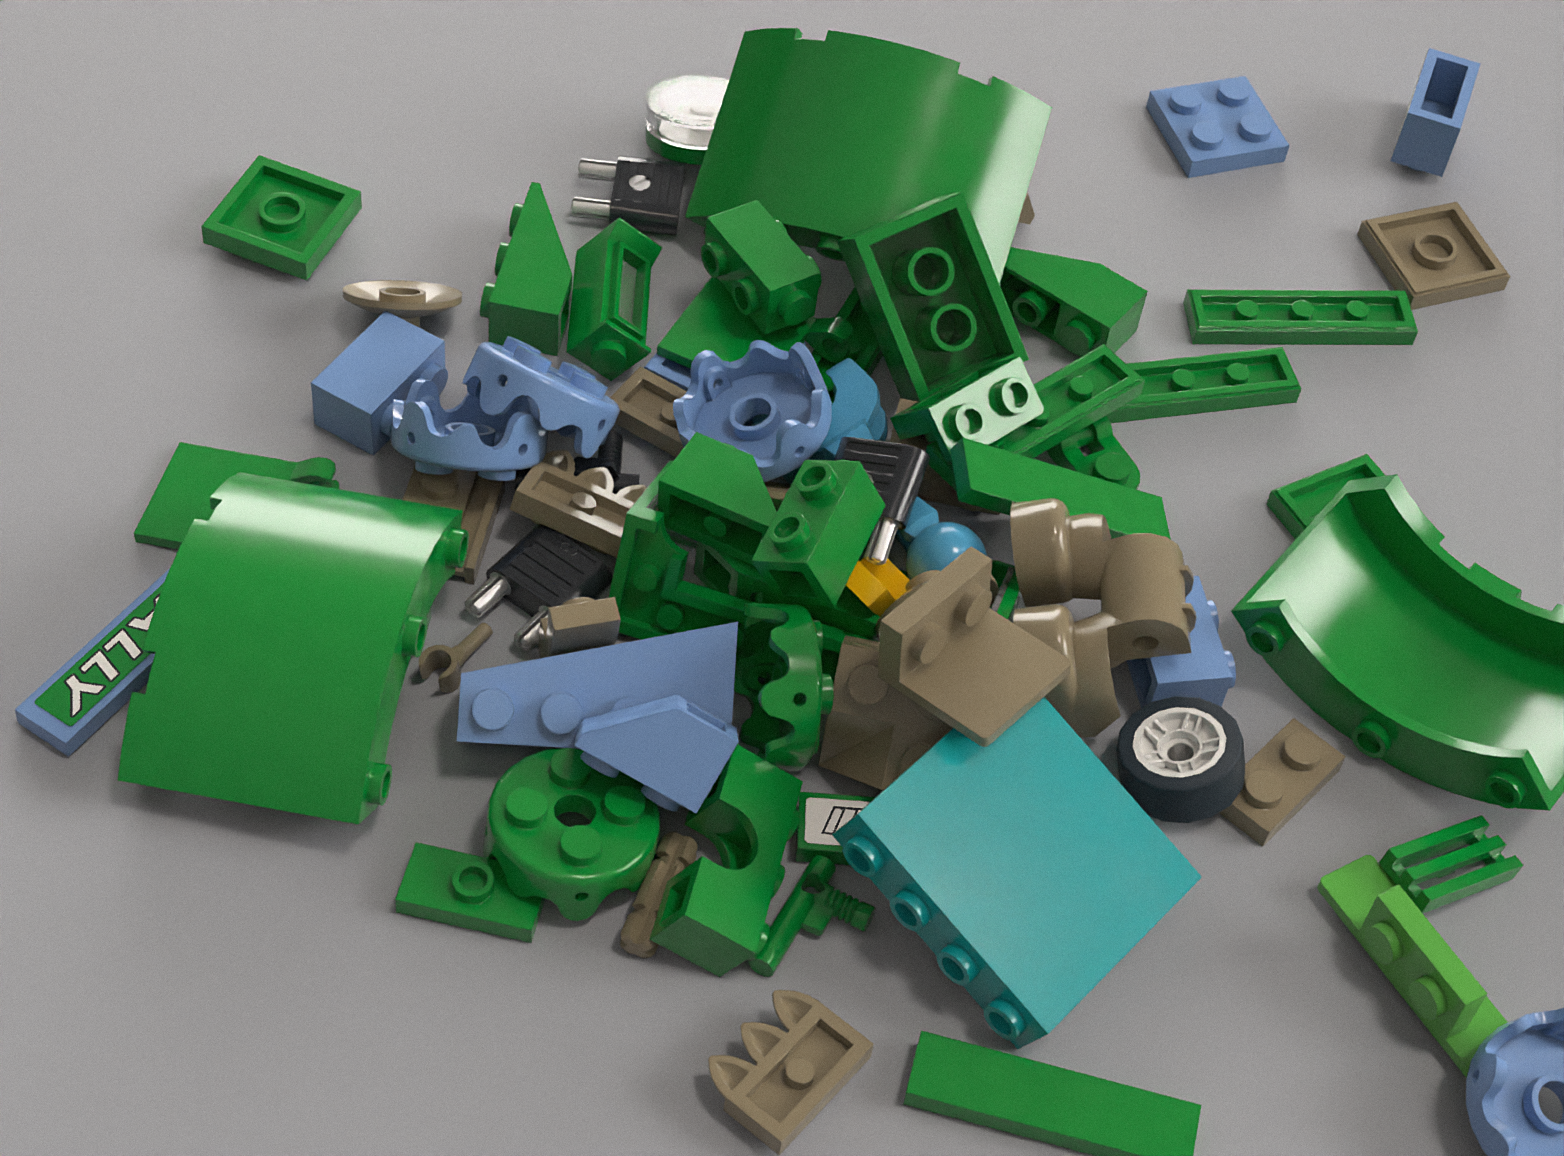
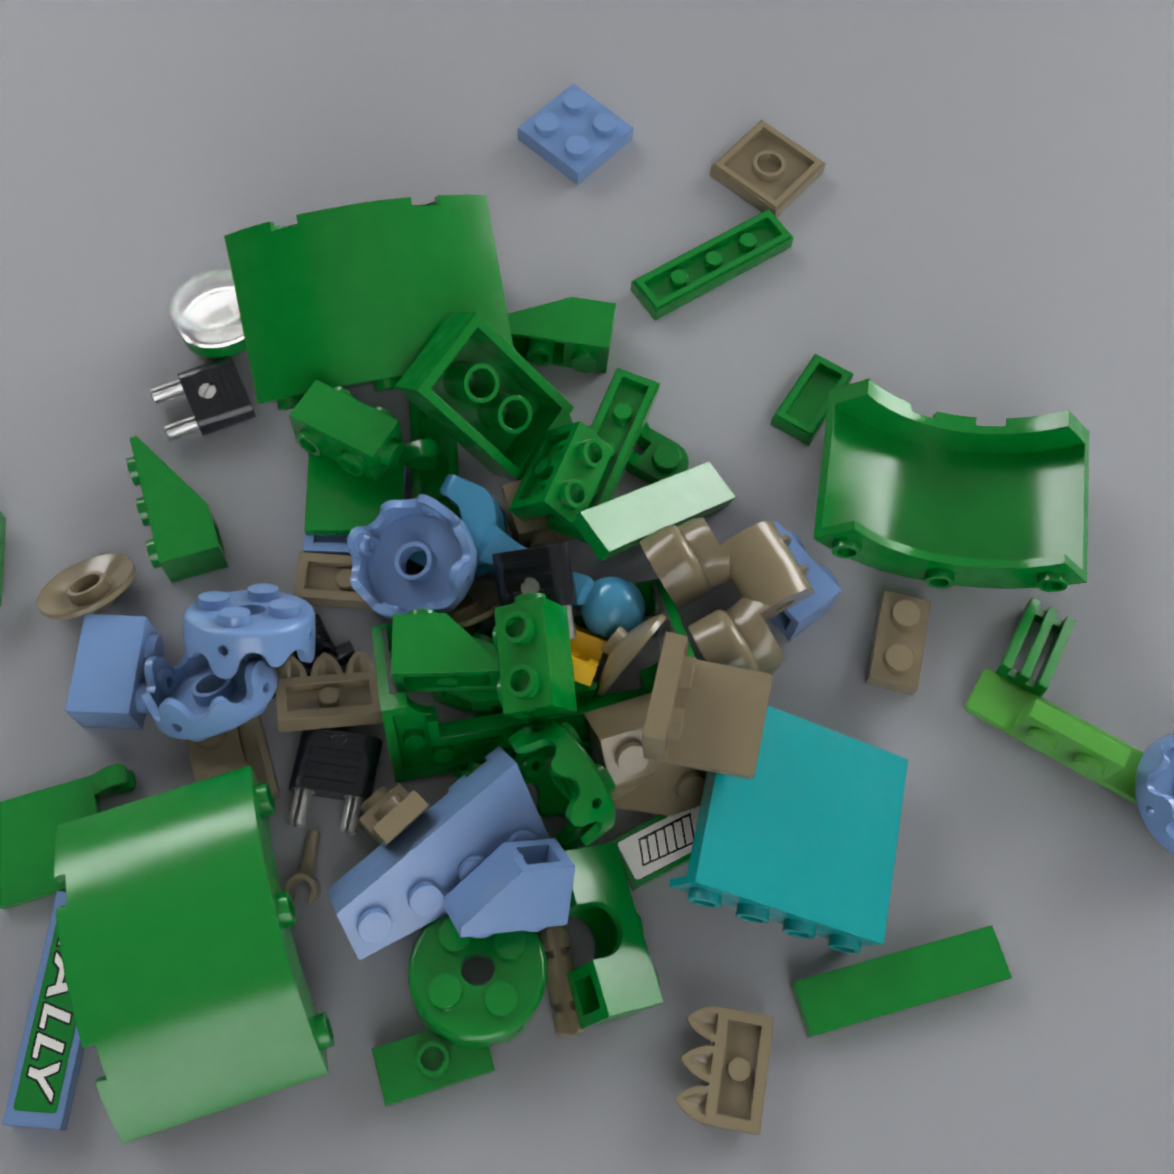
camera: 30 degrees left, 15 degrees up
green window [566,217,663,381] -> none
green hose [749,855,876,977] -> none
green tile [1106,347,1301,423] -> none
black wheel [1116,696,1246,823] -> none
medium blue brick [1390,48,1481,177] -> none

